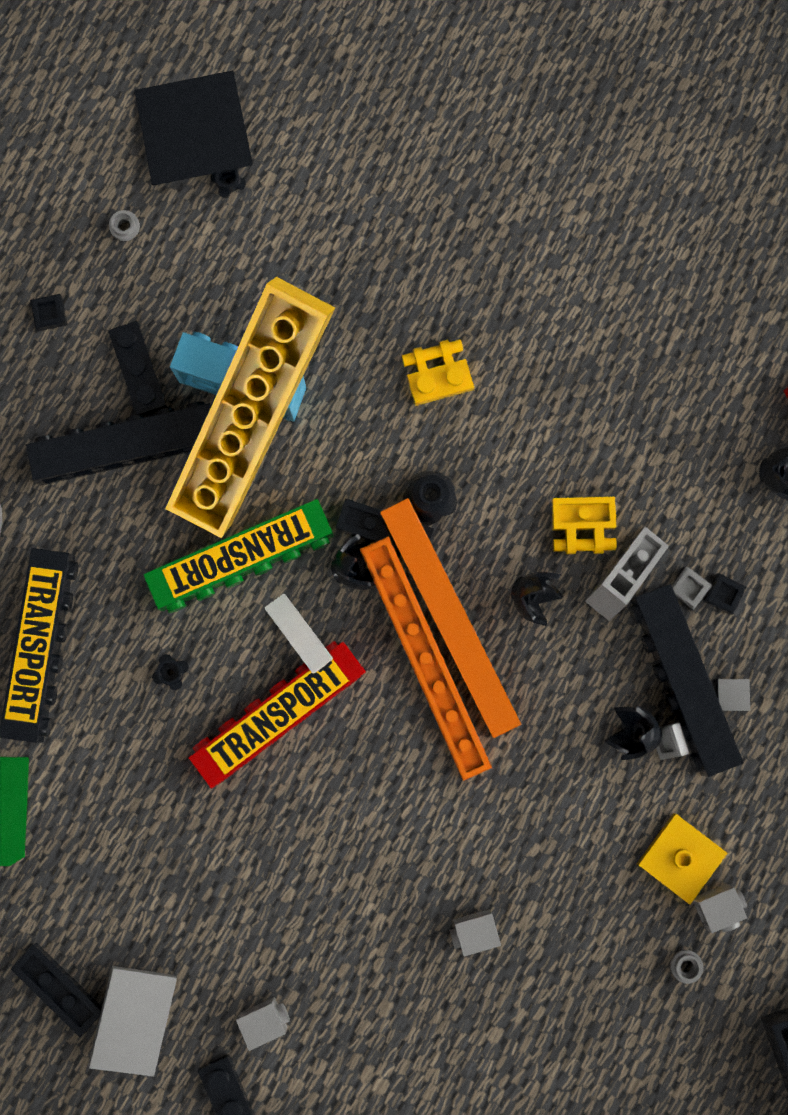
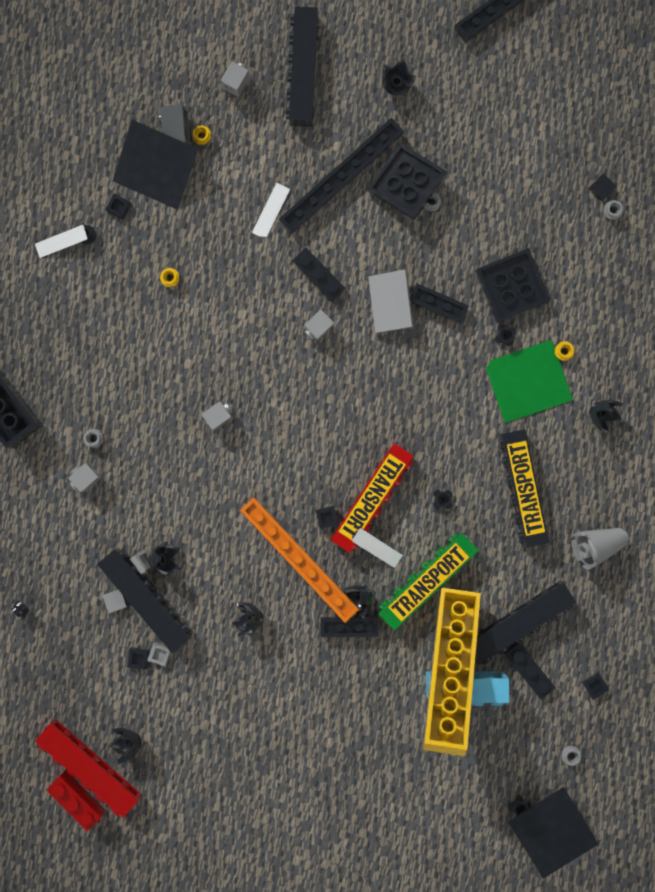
camera: 165 degrees right, 5 degrees up
orange tile [380,498,522,738] -> none
yellow plate [401,339,474,406] -> none
black piece [402,471,457,526] -> none
yellow plate [551,497,617,554] -> none
light grey slope [585,527,669,622] -> none
yellow plate [637,813,728,905] -> none
none -> black plate [315,506,338,529]

